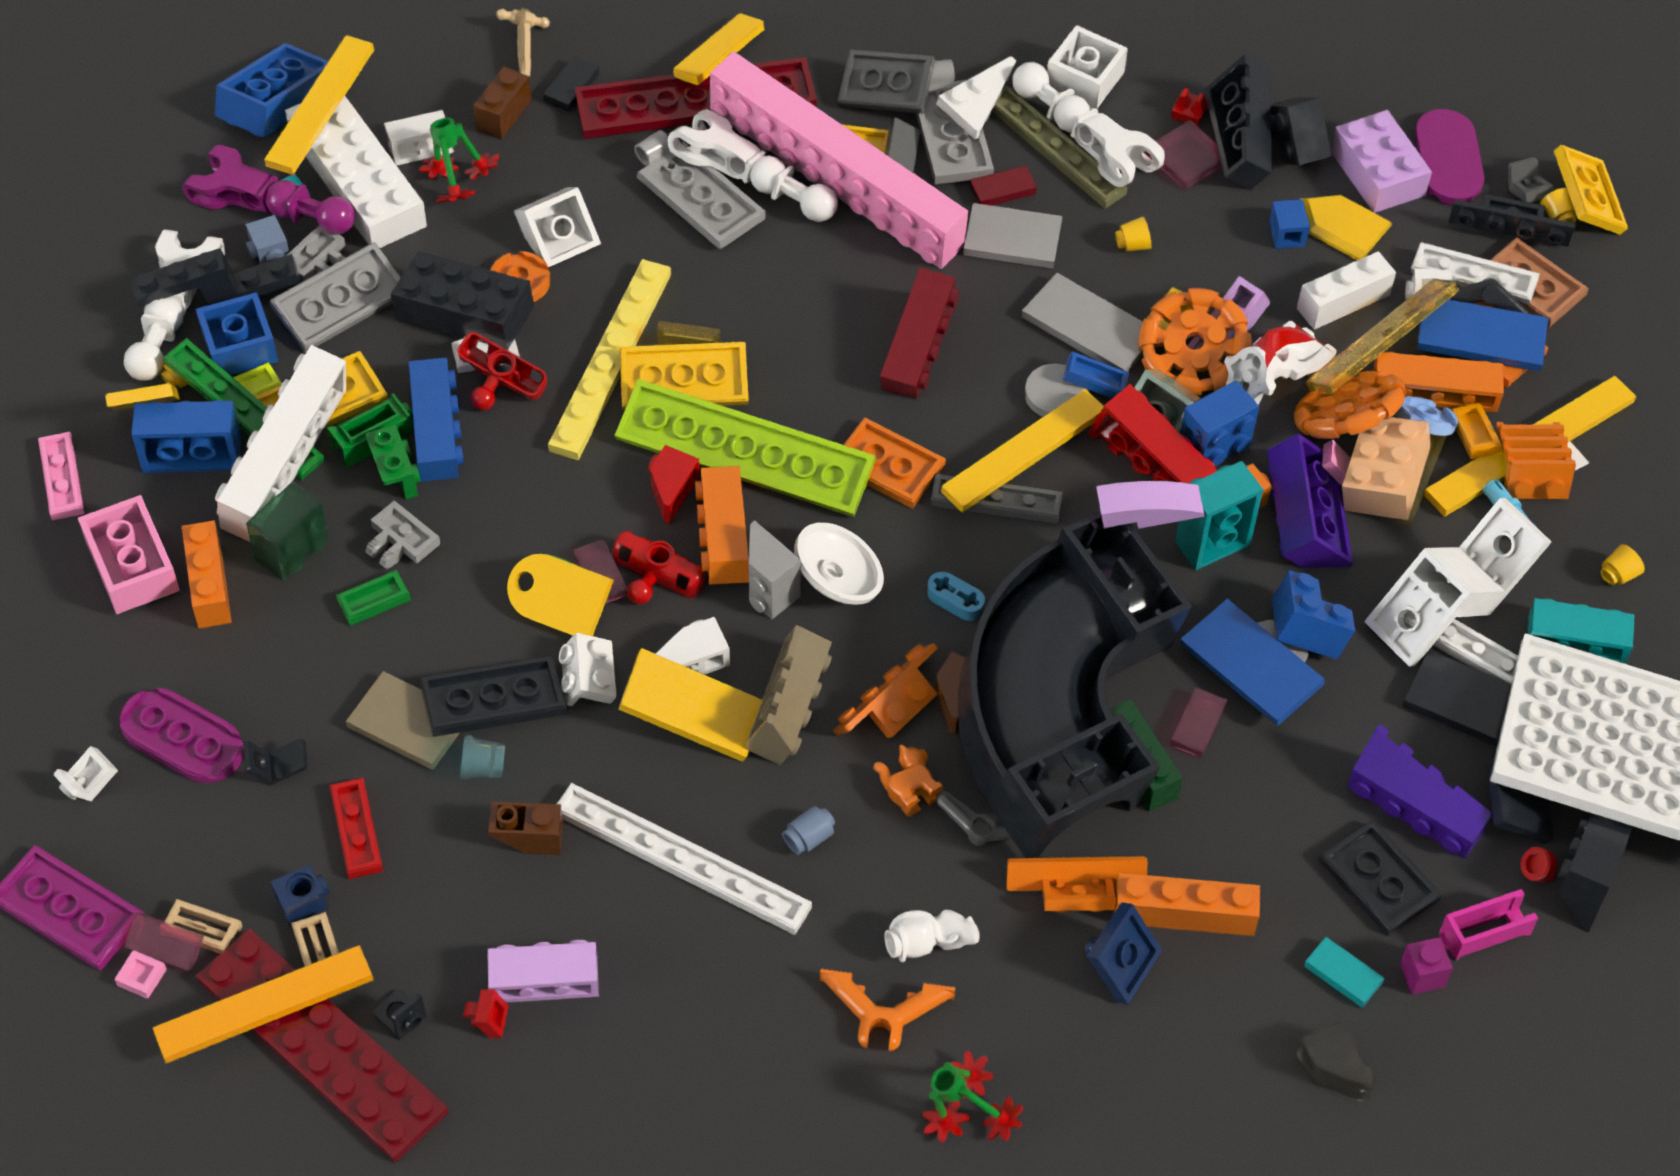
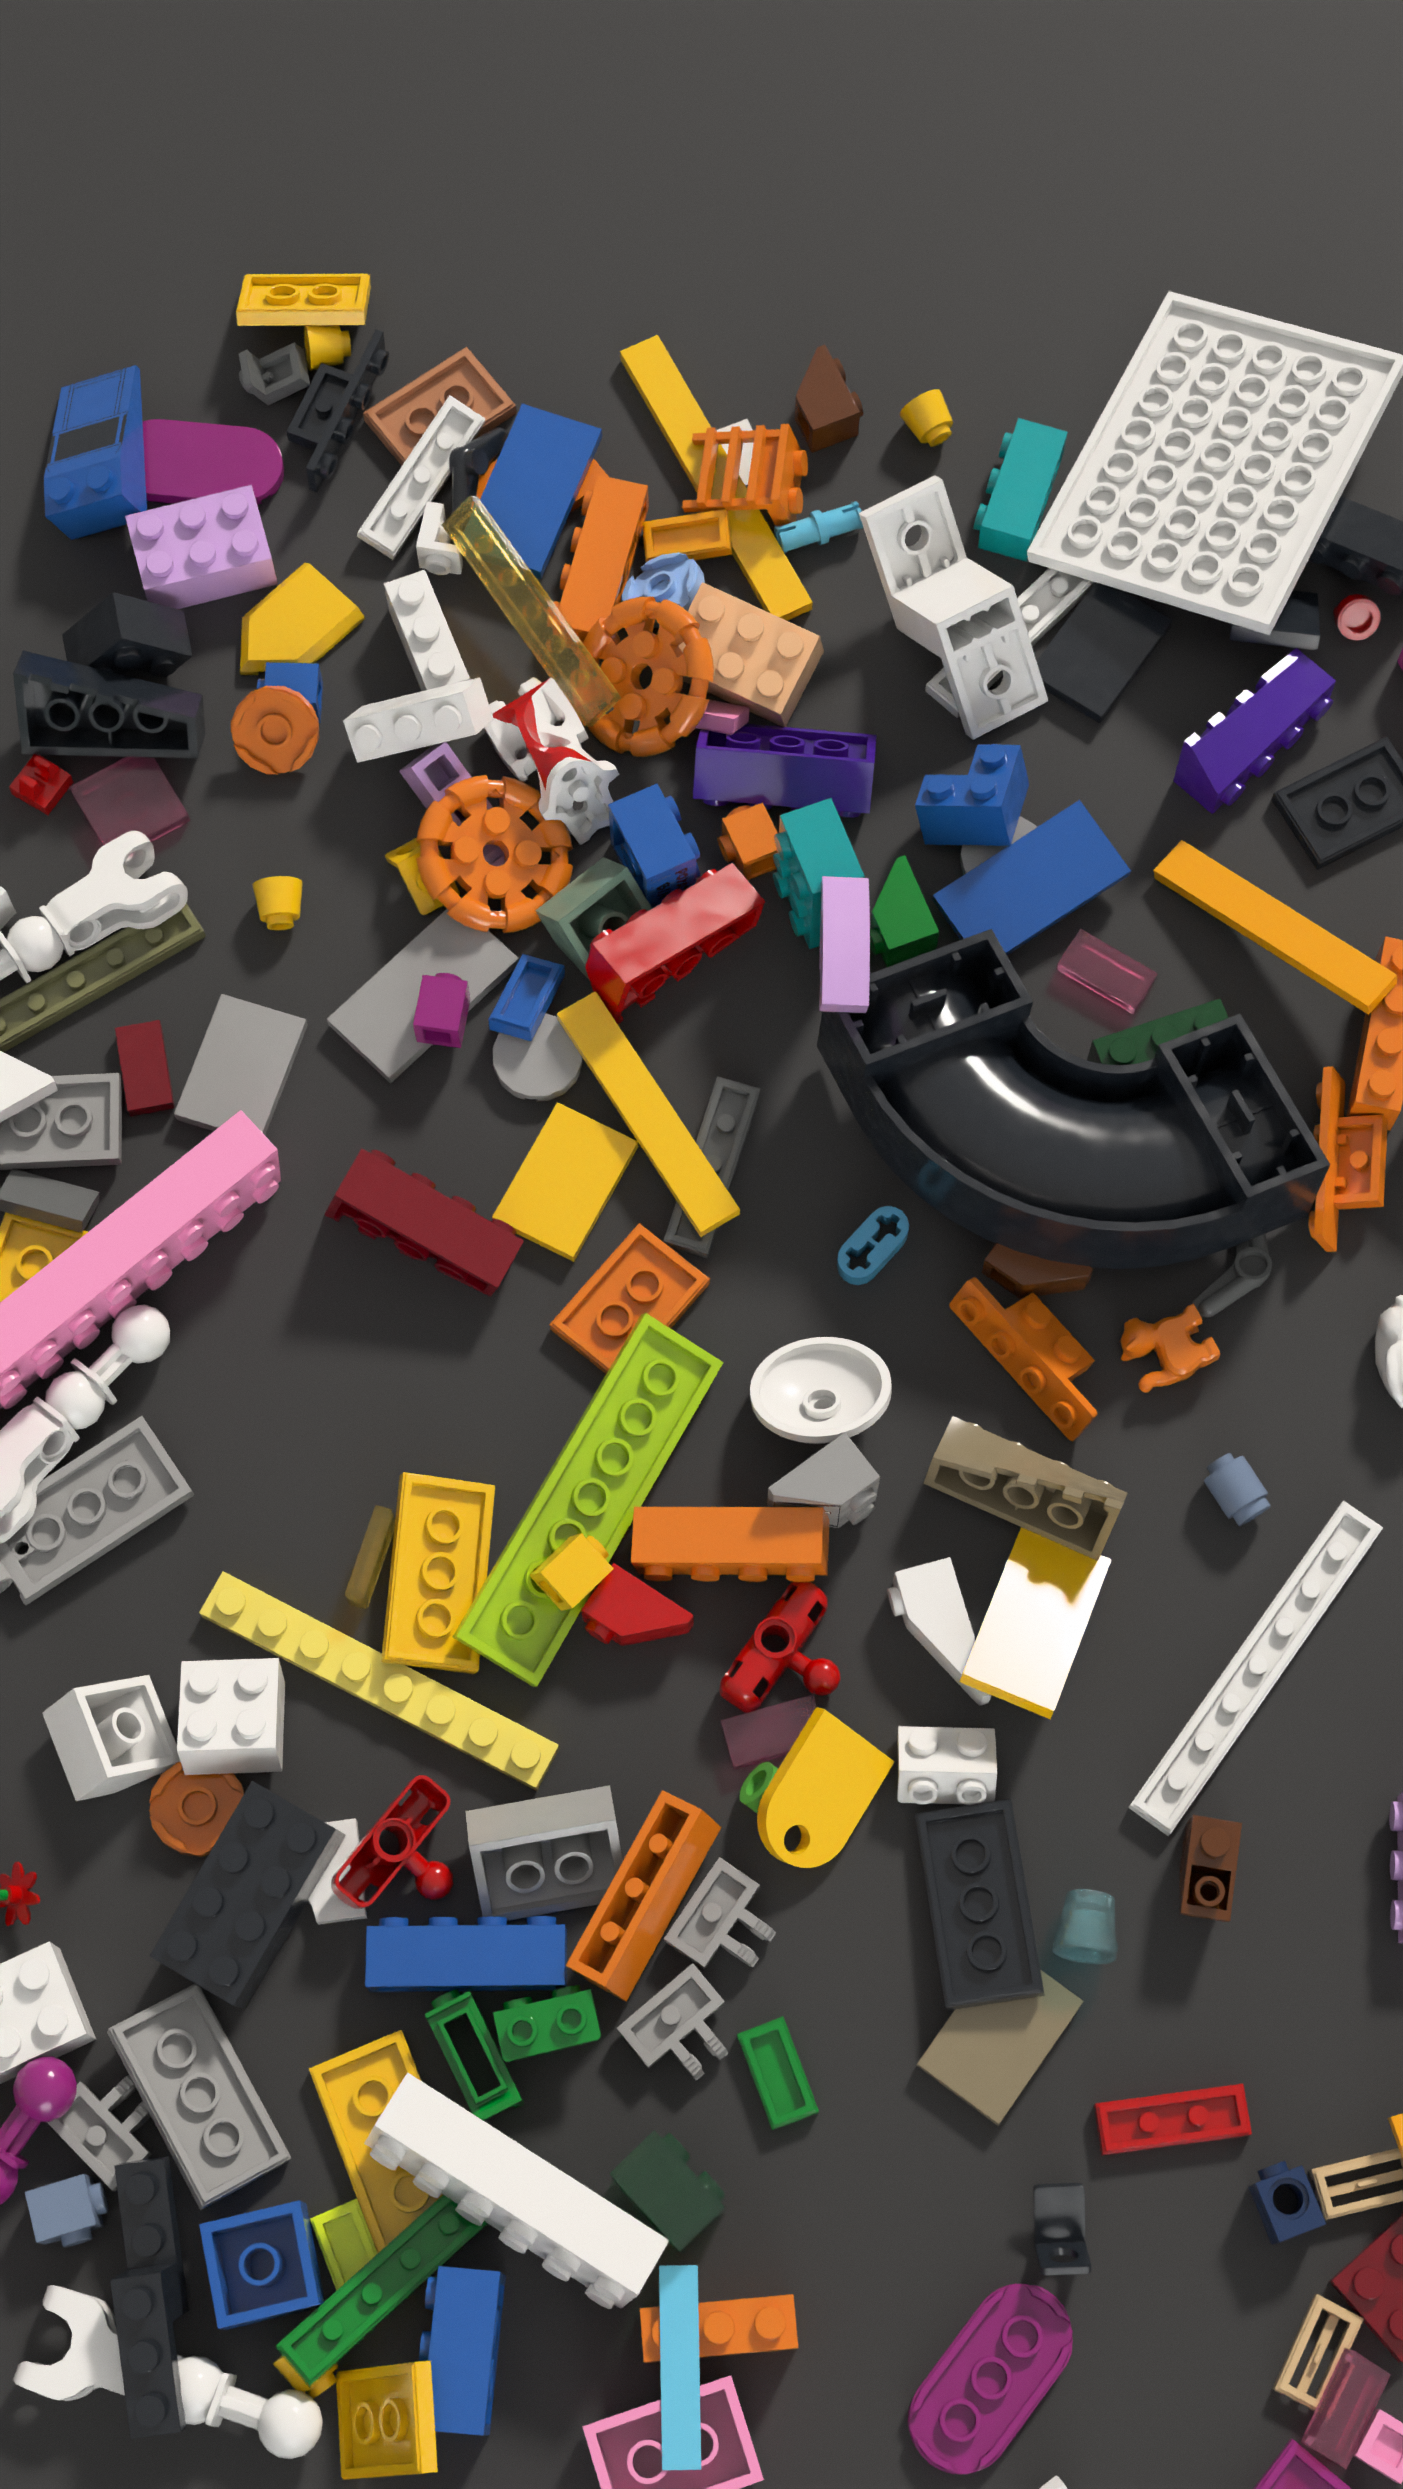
camera: 80 degrees left, 15 degrees up
none -> blue slope [44,365,147,540]
none -> white brick [177,1658,285,1775]
none -> orange tile [231,686,319,775]
none -> white brick [343,677,494,763]
none -> magenta brick [413,973,471,1048]
none -> light grey slope [465,1785,623,1921]
none -> yellow tile [492,1102,638,1262]
none -> yellow brick [529,1533,614,1611]
none -> orange brick [565,1790,721,2002]
none -> medium azure sticker [659,2265,701,2470]
none -> light grey hinge [664,1857,776,1969]
none -> reddish brown slope [795,344,863,453]
none -> green slope [870,855,939,967]
none -> light orange tile [1153,840,1397,1015]

